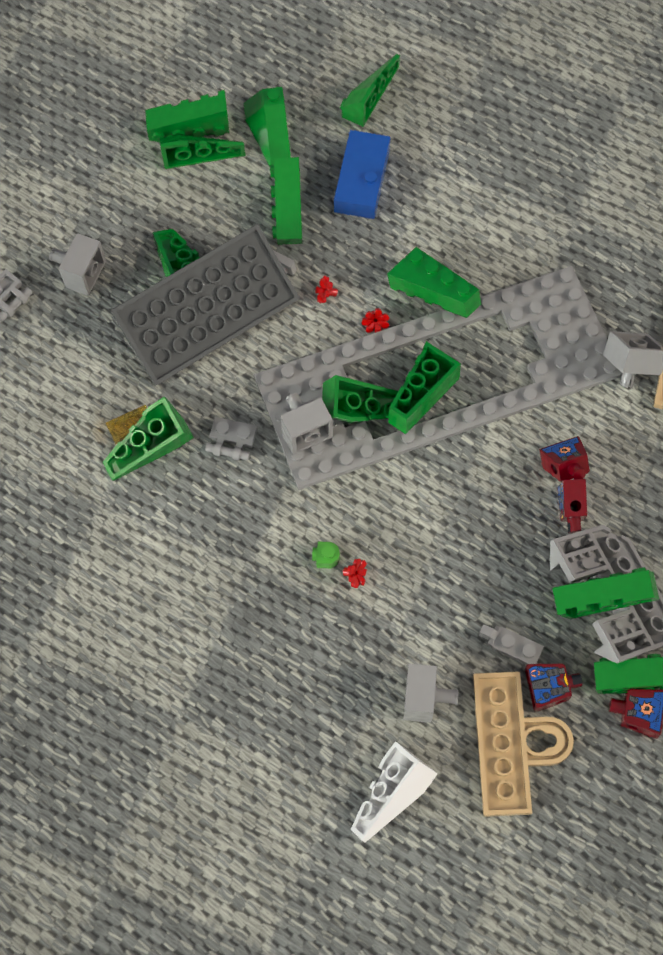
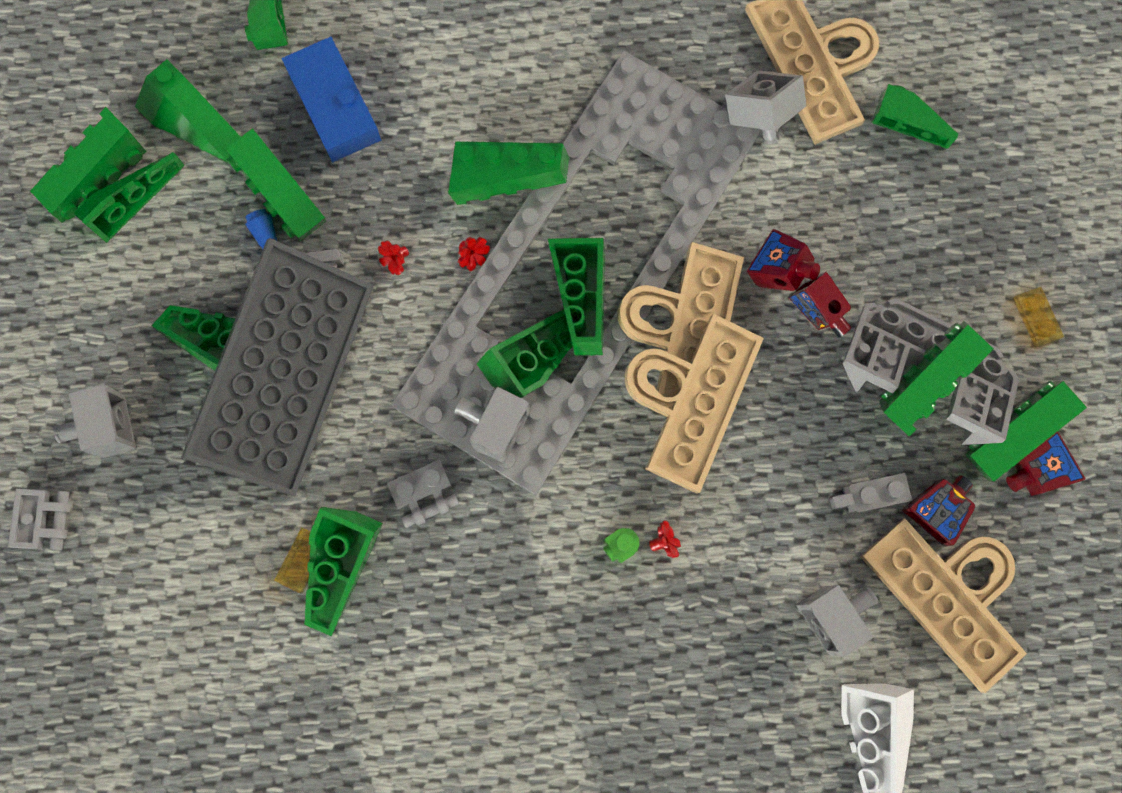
camera: 45 degrees left, 10 degrees up
none -> blue cone [245,209,278,250]
none -> tan plate [618,242,744,398]
none -> tan plate [624,314,764,493]

